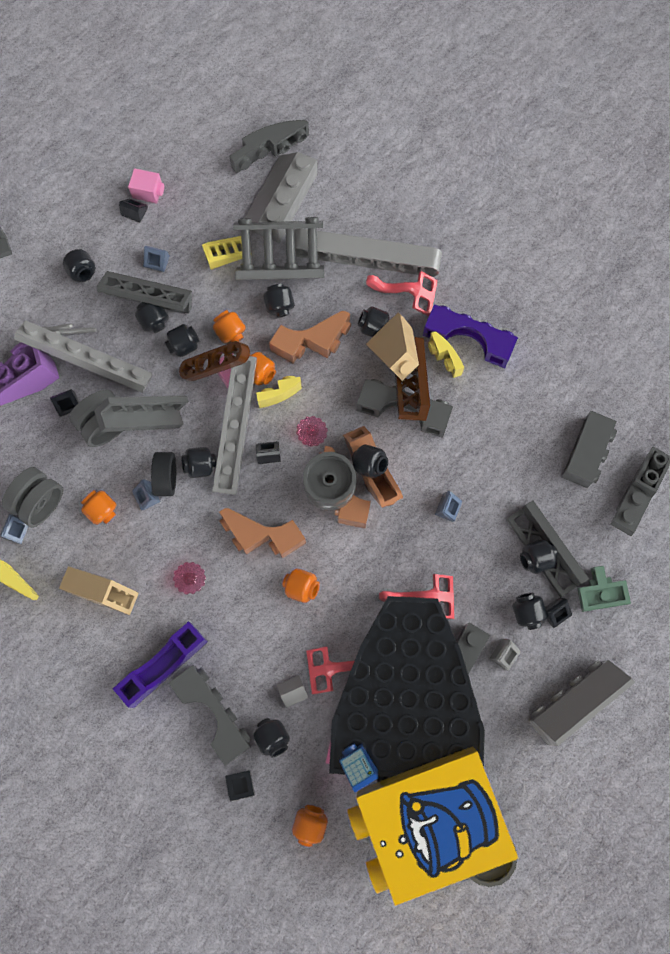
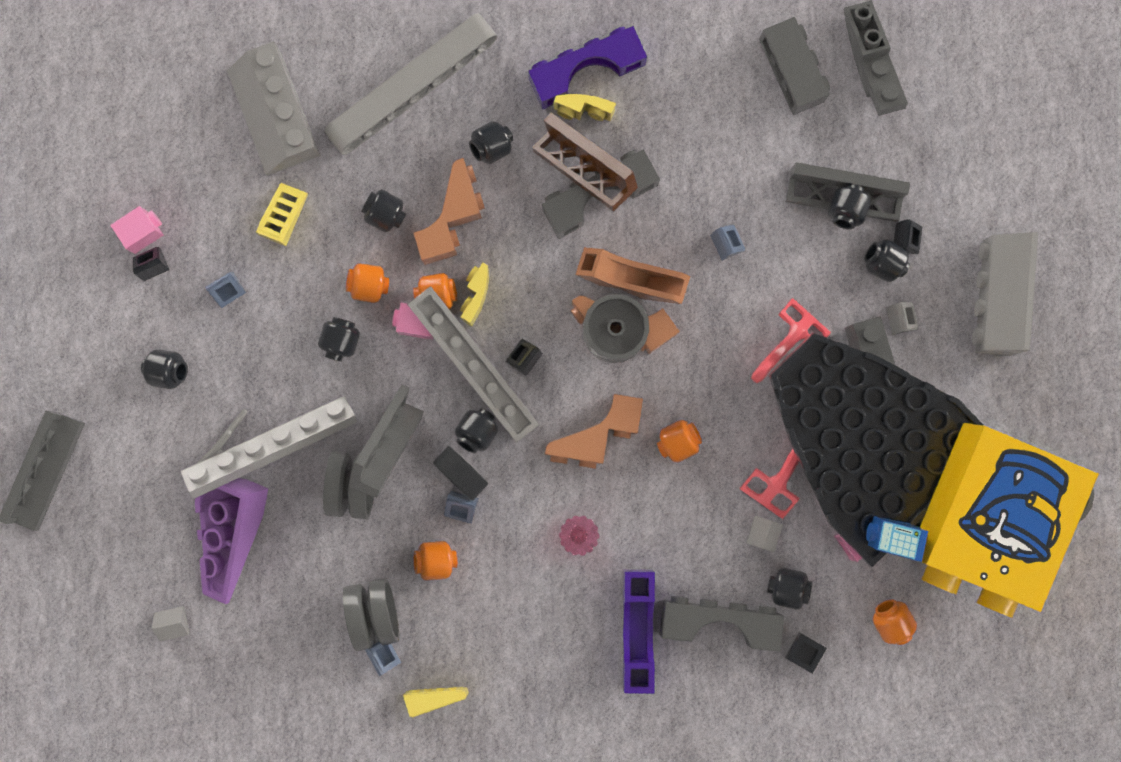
camera: 50 degrees left, 10 degrees up
black slope [50,389,79,417] -> none
tan slope [59,566,139,615] -> none
dark grey fence [97,271,192,314] -> none
black head [135,302,169,333] -> none
reddish brown beam [179,341,250,381] -> none
dark grey slope [229,120,309,174] -> none
dark grey fence [233,217,324,280] -> none
clear pink piece [296,416,328,447] -> none
black head [352,444,388,478] -> none
coral piece [366,271,437,317] -> none
tan slope [366,312,419,381] -> none
sand green hinge [577,566,631,612] -> none

